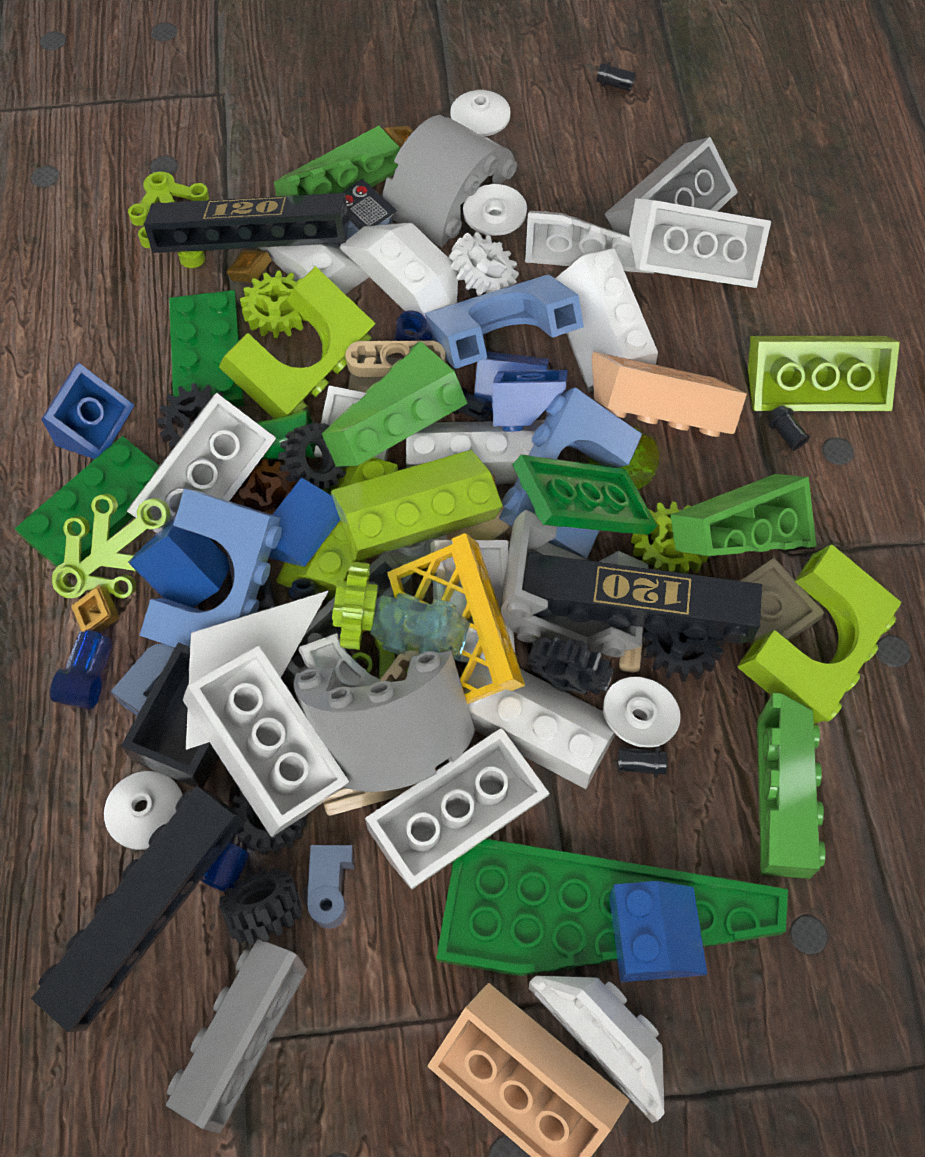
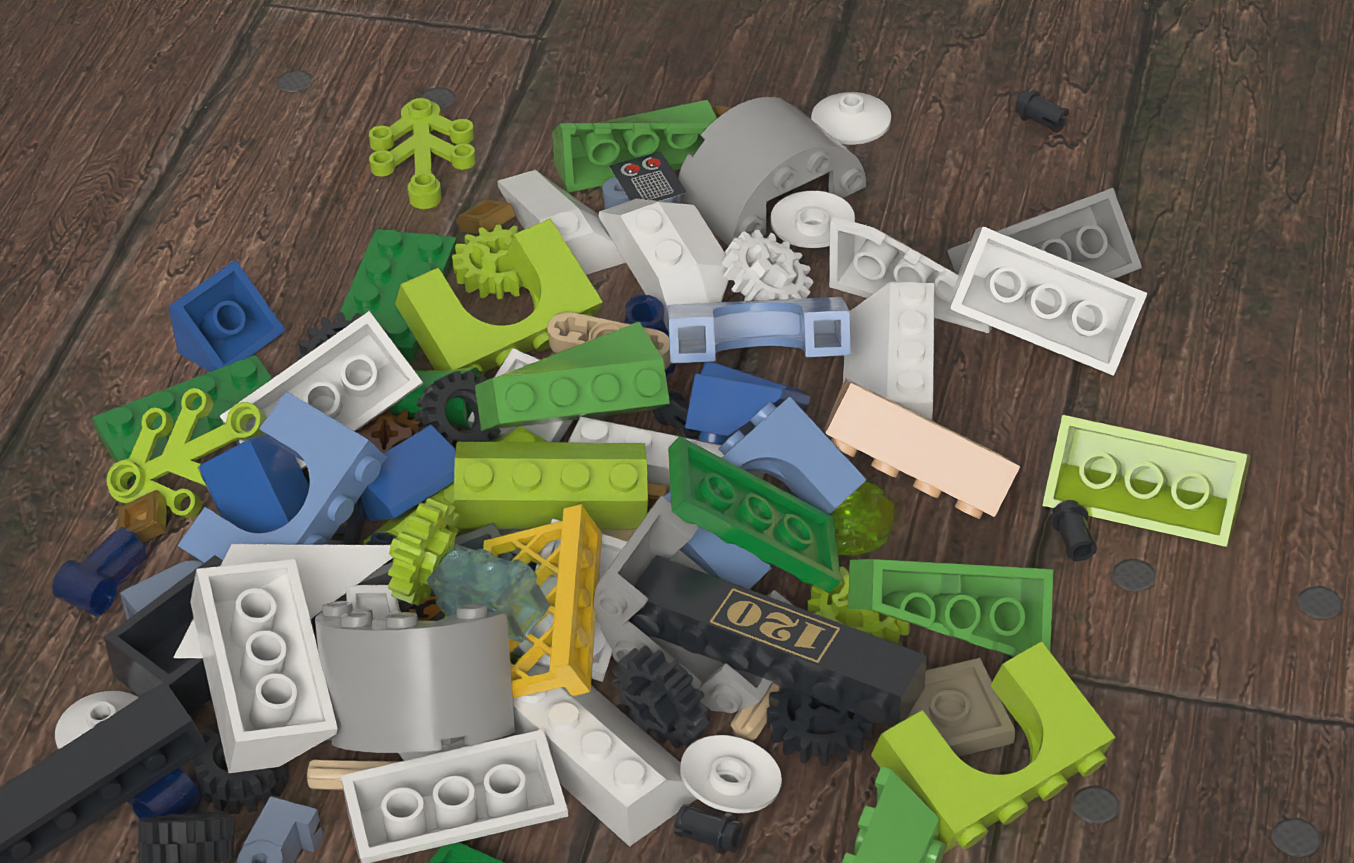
camera: 20 degrees right, 20 degrees down
black brick [144,193,349,253] -> none

